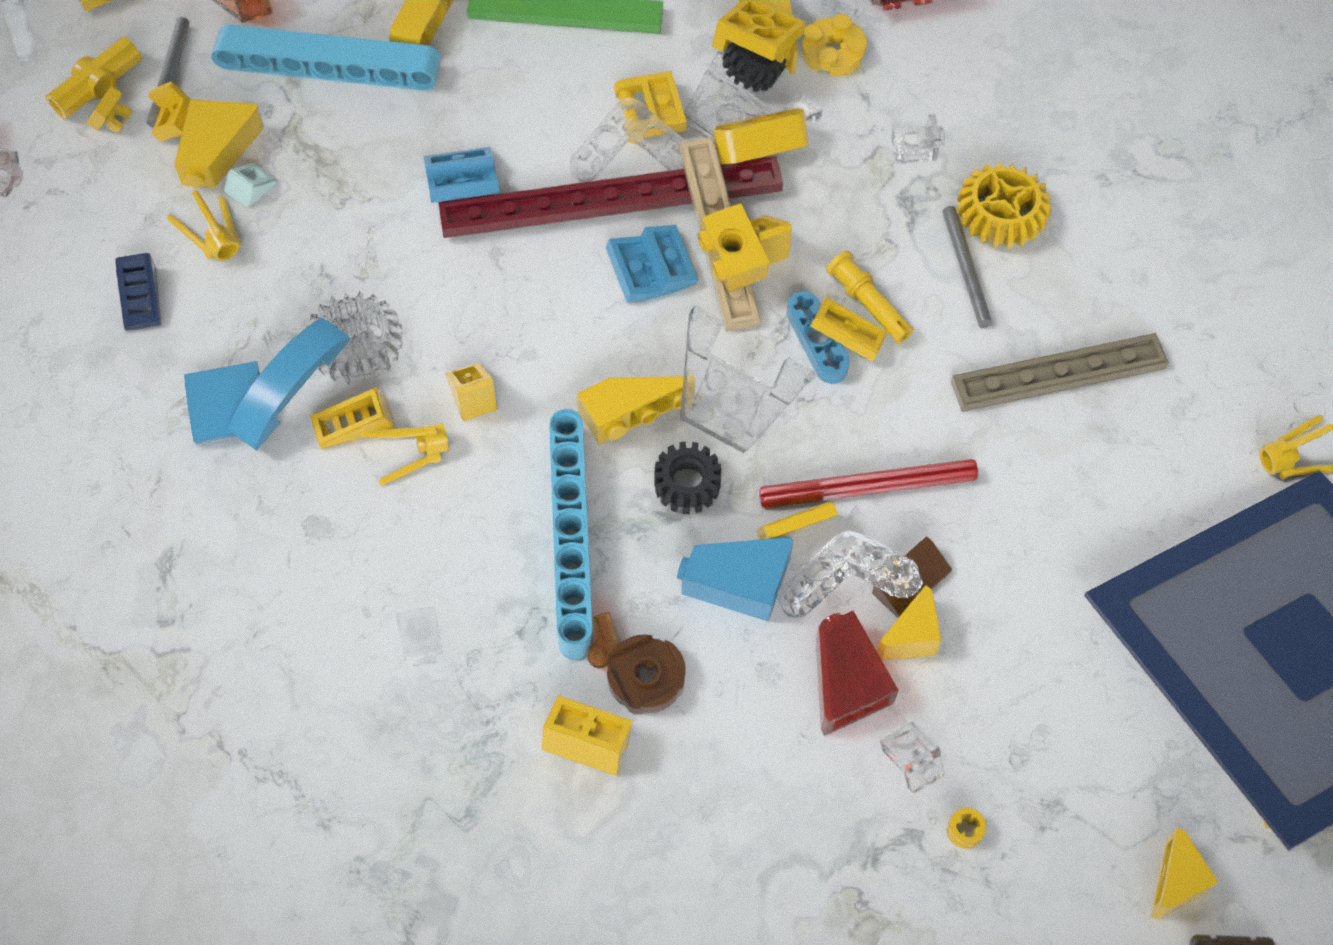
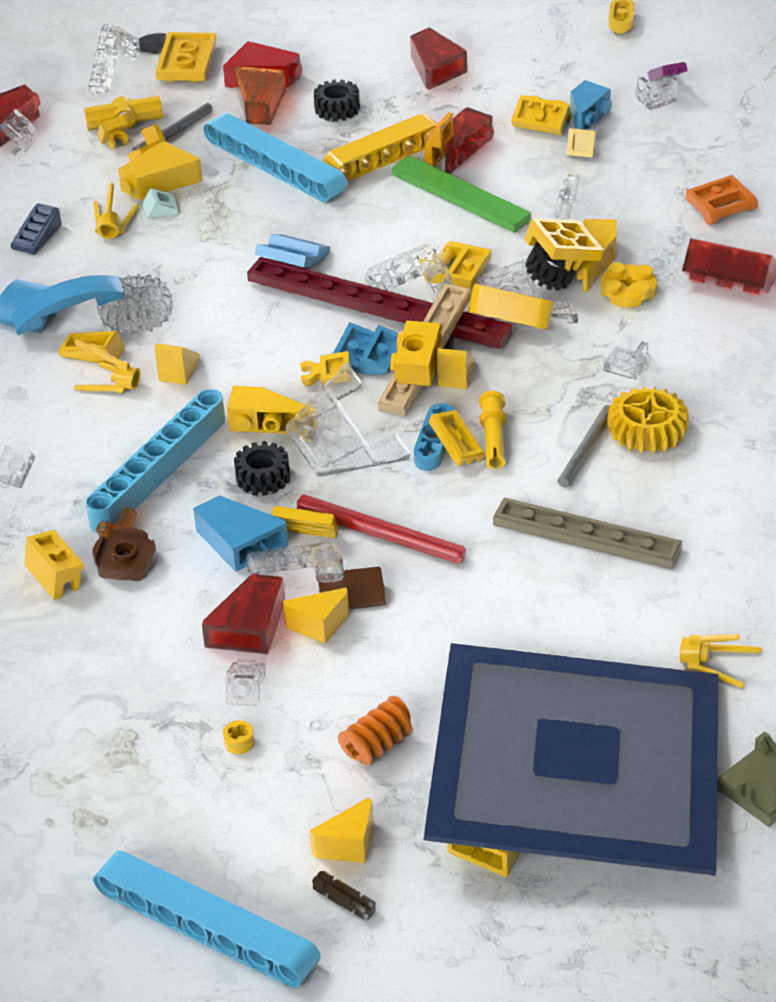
camera: 40 degrees right, 20 degrees down
none -> yellow plate [300,351,352,386]
none -> orange piece [338,695,413,766]

